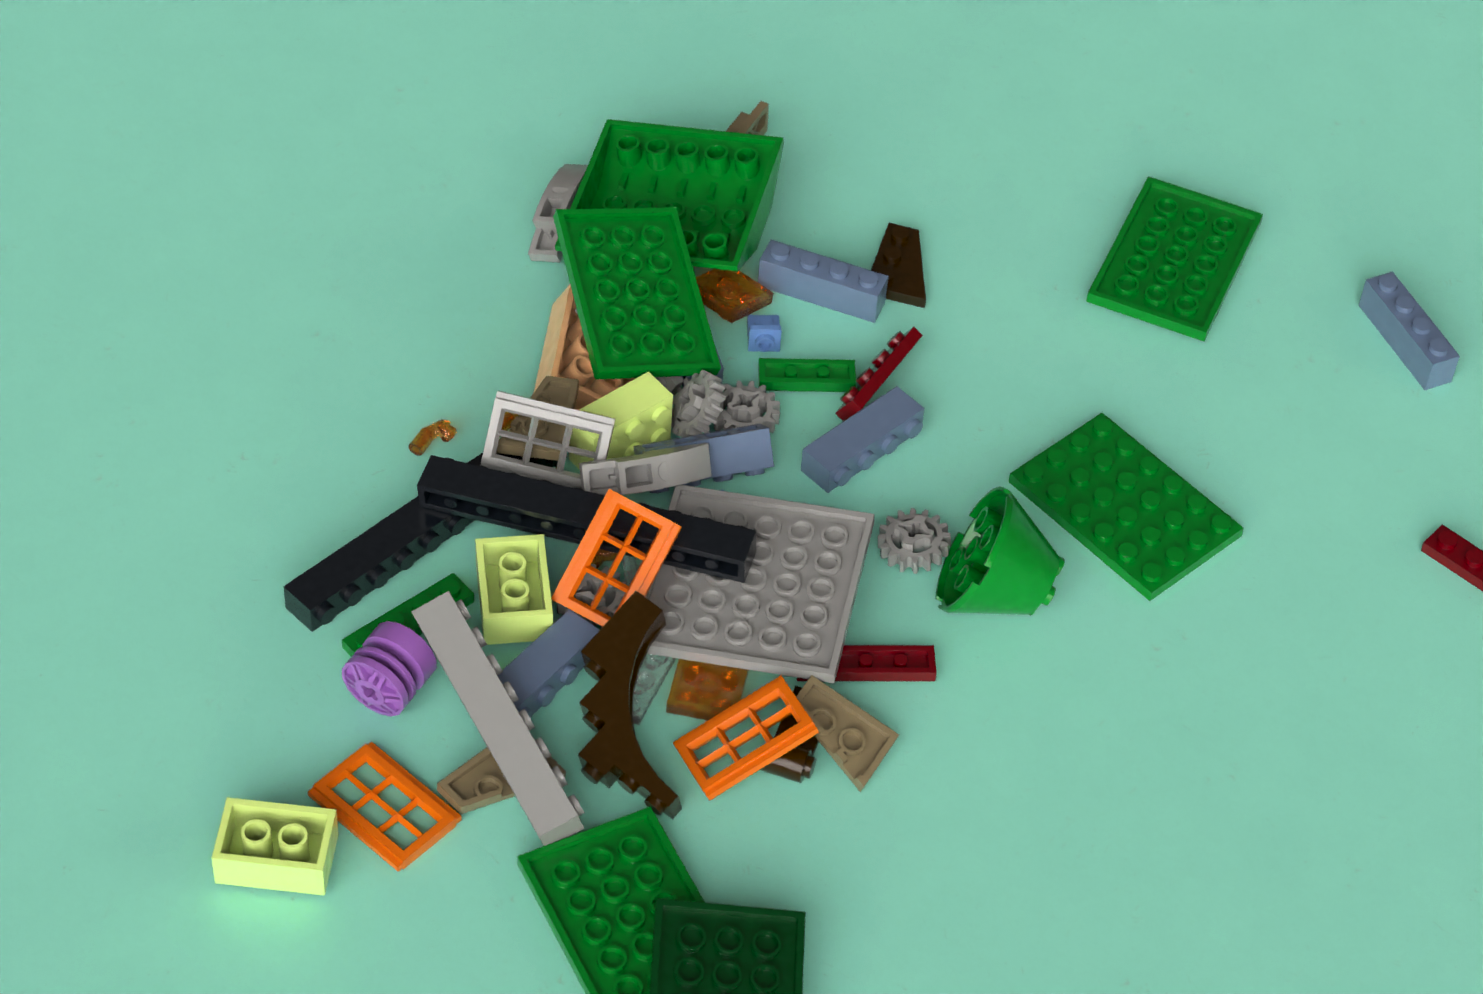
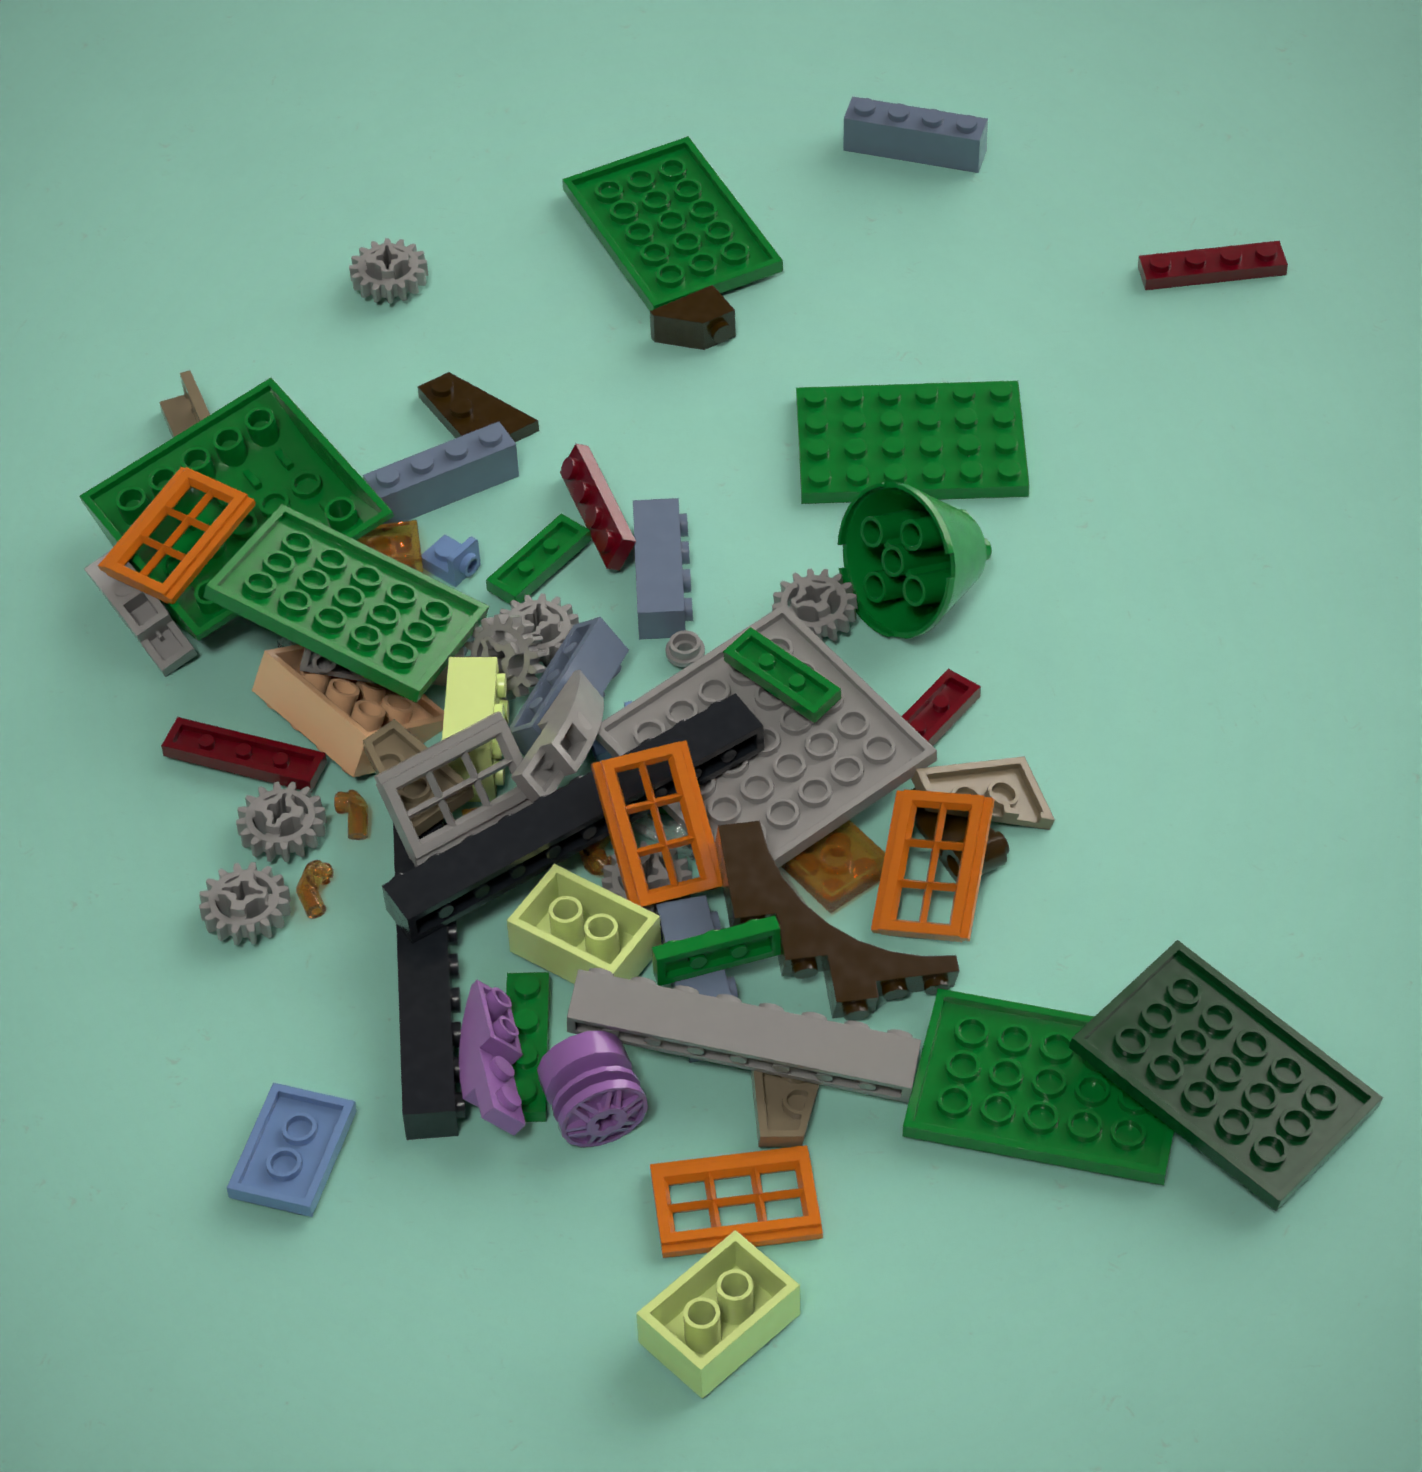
camera: 45 degrees left, 0 degrees up
none -> orange piece [98,467,256,604]
none -> dark red plate [161,717,327,793]
none -> light grey gear [199,862,291,945]
none -> medium blue plate [227,1083,357,1217]
none -> light grey gear [236,782,327,862]
none -> light grey gear [349,238,428,303]
none -> medium lavender slope [459,980,526,1136]
none -> dark brown slope [650,285,736,350]
none -> green plate [652,916,781,986]
none -> light grey plate [665,630,705,667]
none -> green plate [723,627,842,723]

